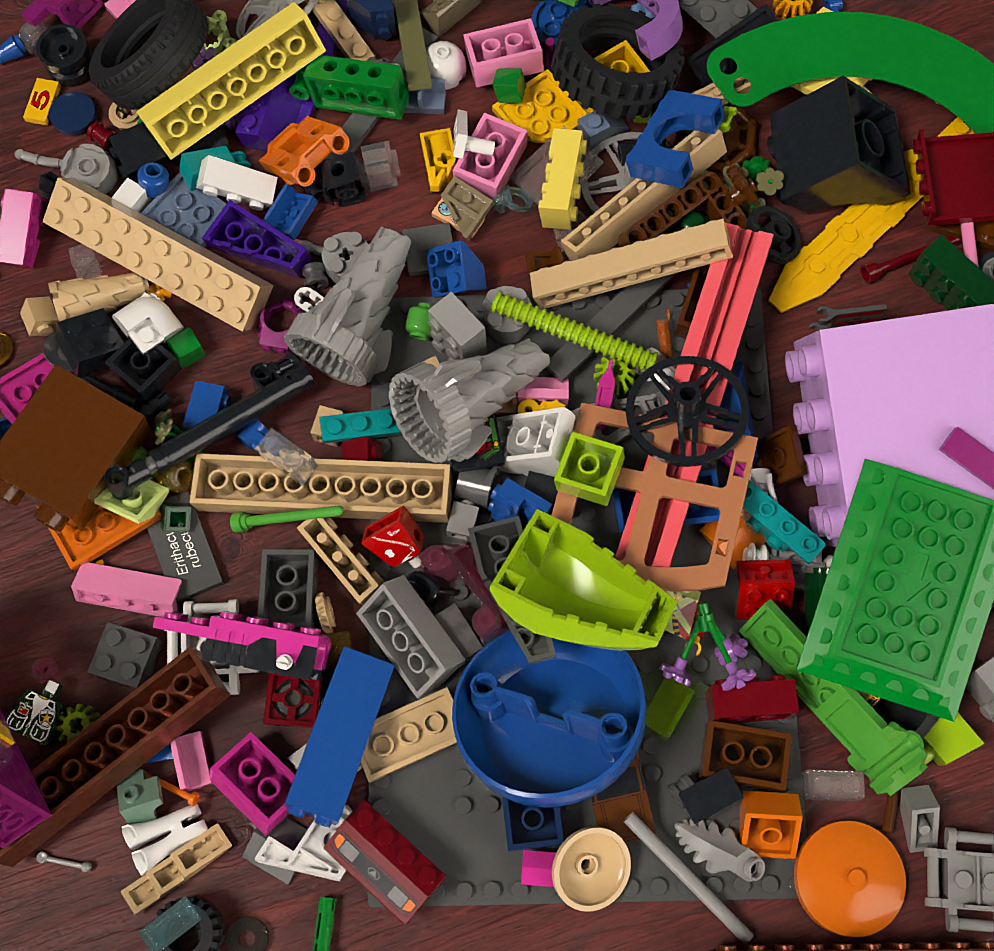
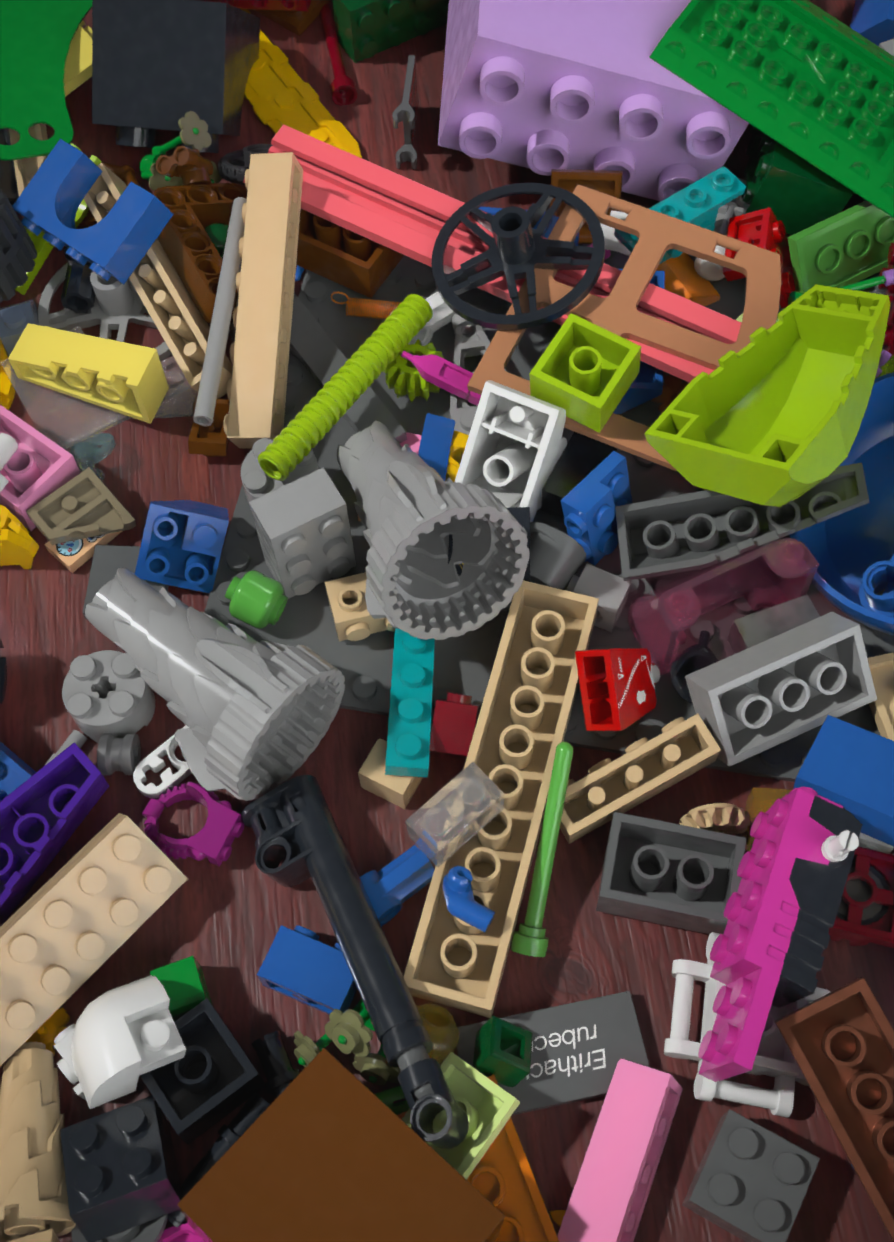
camera: 80 degrees left, 10 degrees down
none -> light grey piece [193,197,247,426]
none -> blue sticker [418,413,455,481]
none -> blue arm [442,866,495,933]

